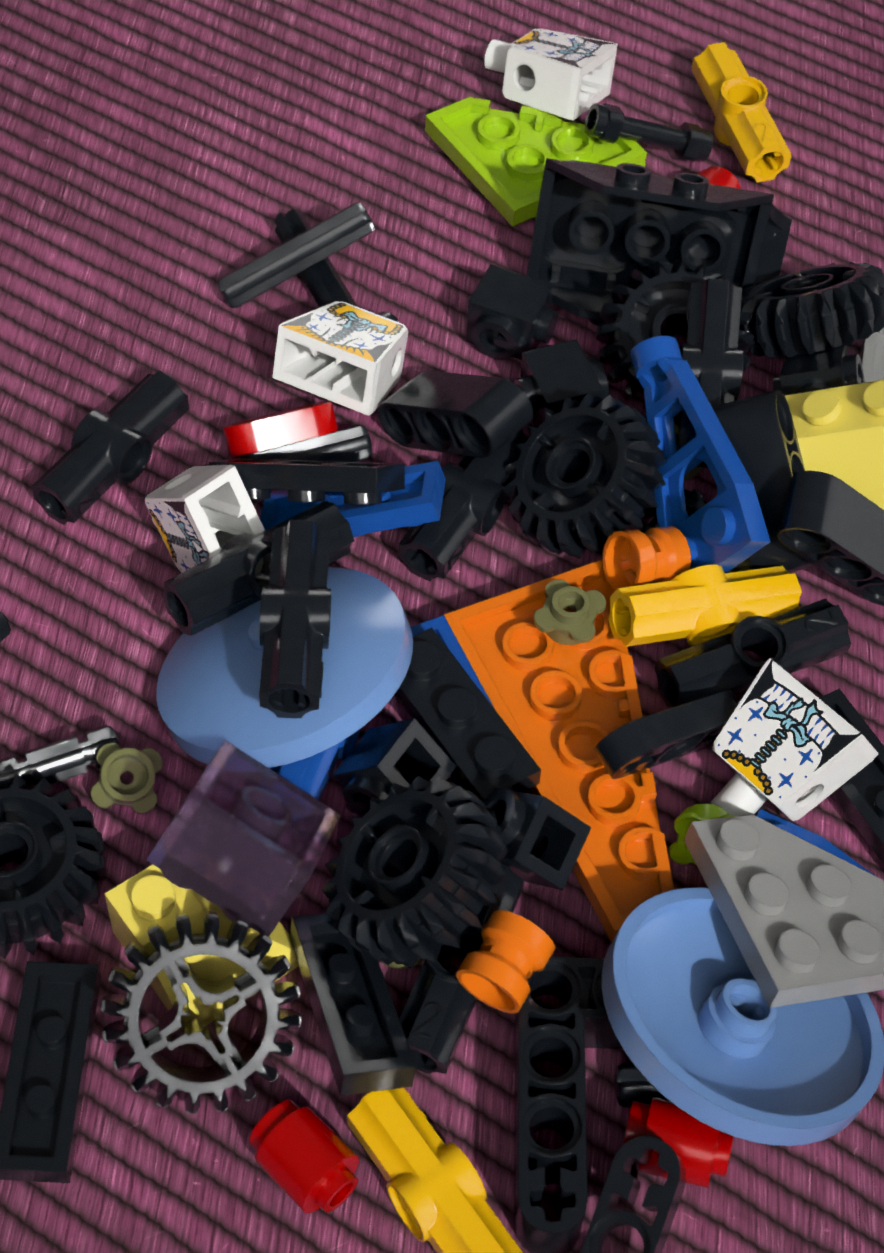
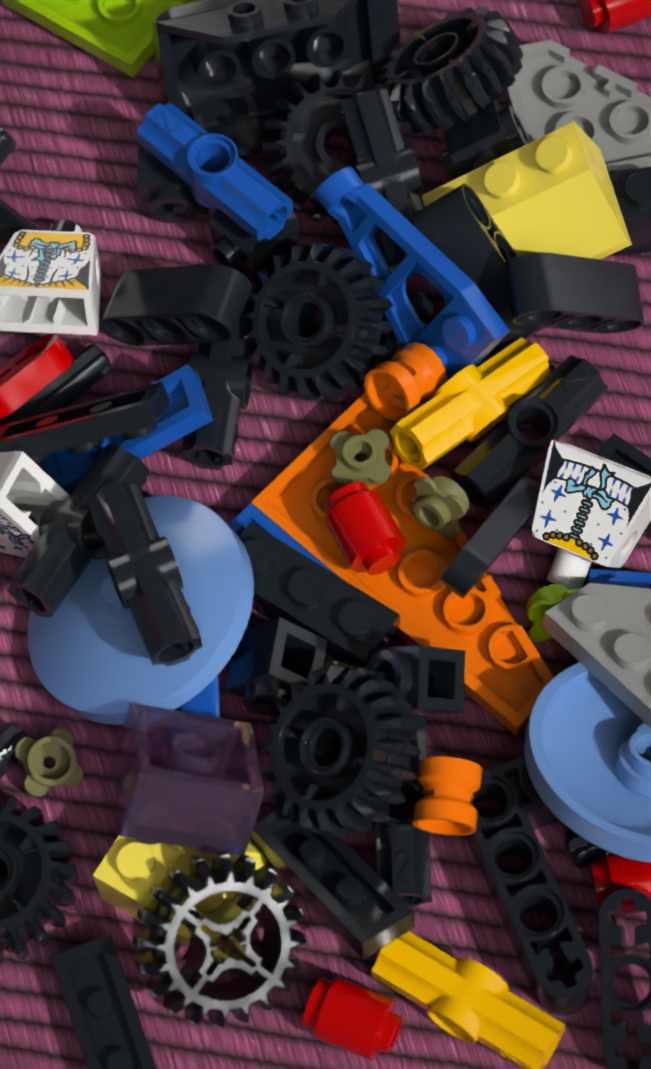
camera: 15 degrees left, 10 degrees up
none -> blue piece [136,103,293,241]
none -> red brick [324,482,406,575]
none -> olive plate [409,476,469,539]

